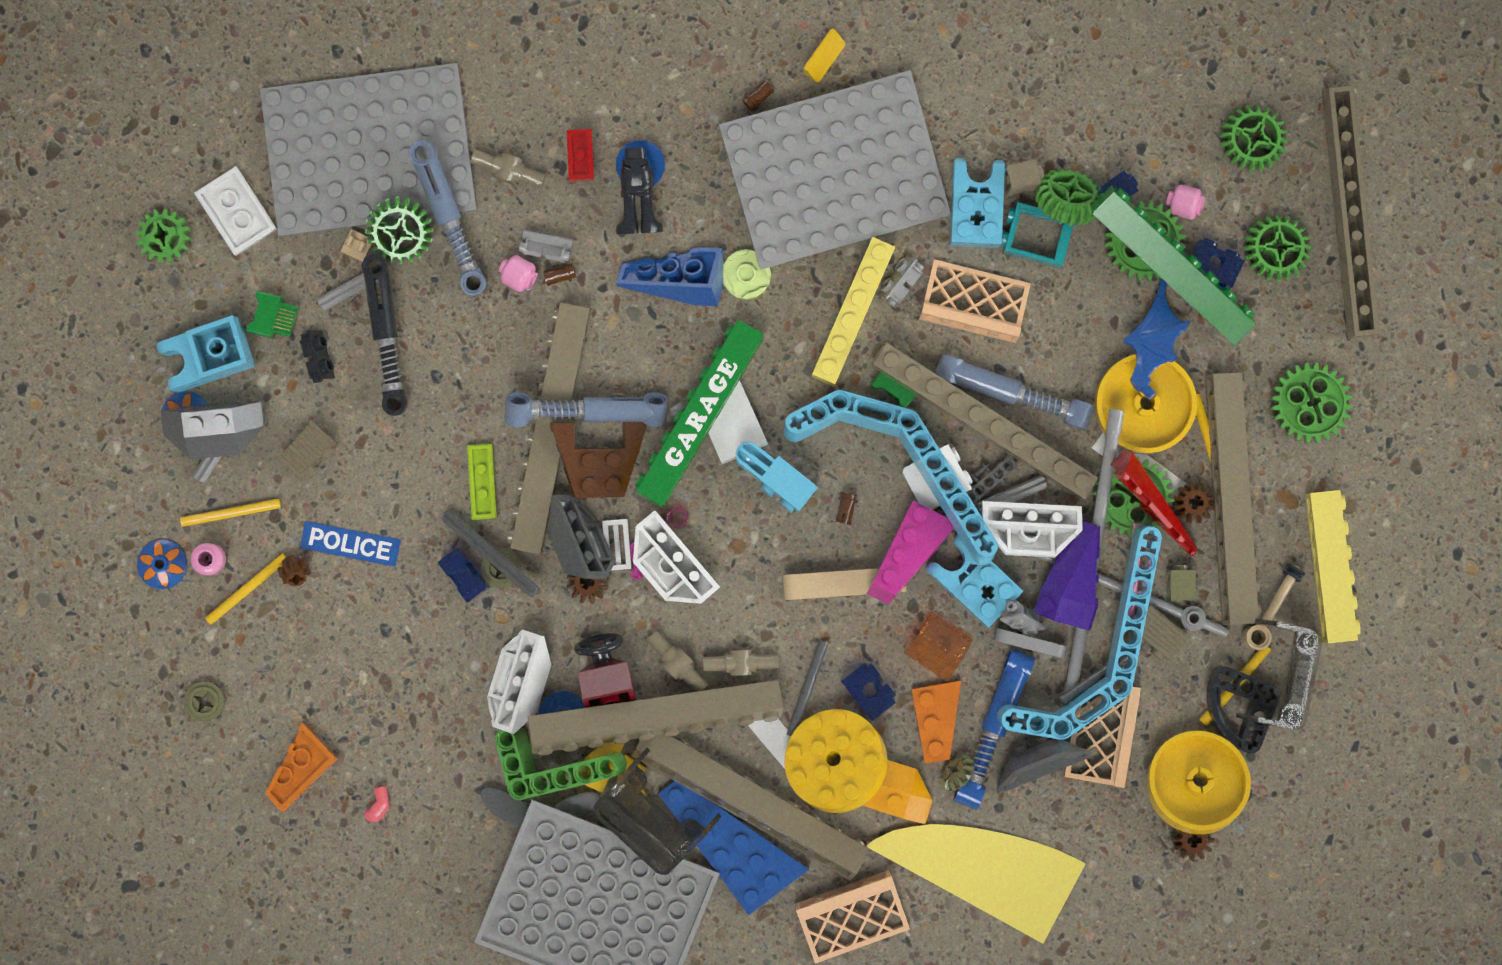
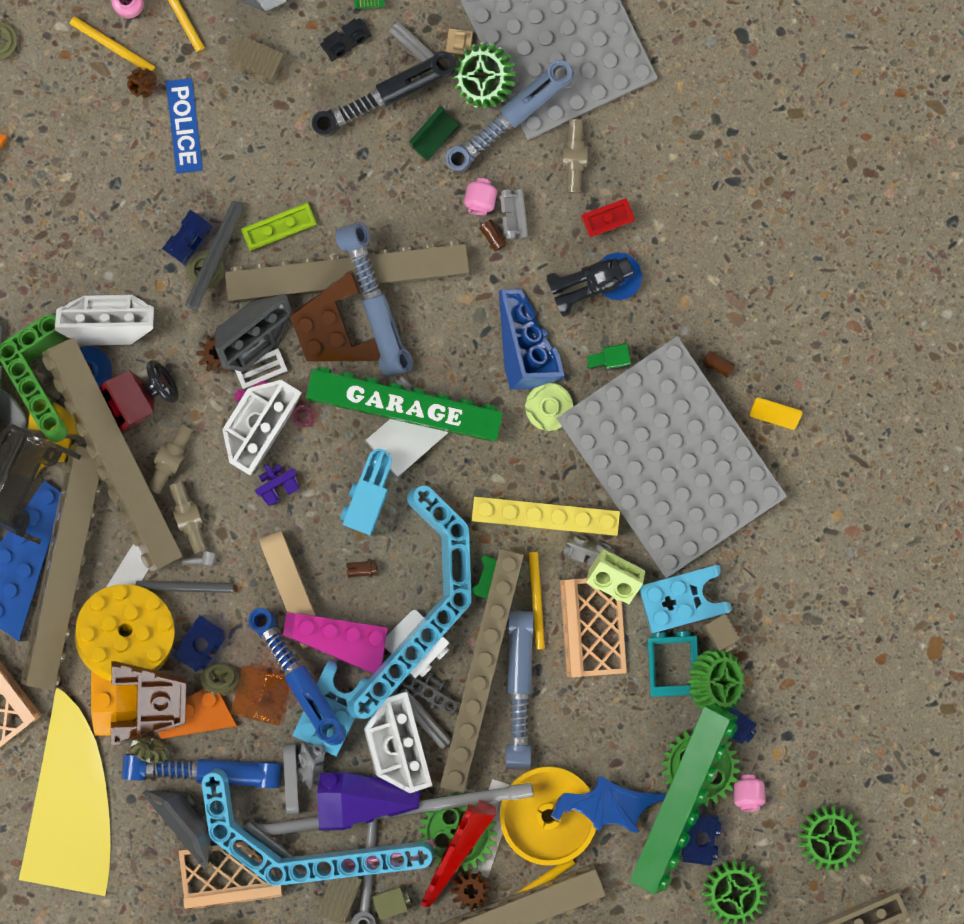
camera: 75 degrees right, 0 degrees up
none -> wing [110,661,186,746]
none -> light grey hand [182,551,217,566]
none -> olive gear [200,663,239,696]
none -> blue piece [248,608,346,745]
none -> dark purple hips [255,463,300,506]
none -> dark green panel [409,106,459,162]
none -> yellow bar [529,552,545,649]
none -> green piece [585,343,631,370]
none -> yellowish green brick [586,549,645,604]

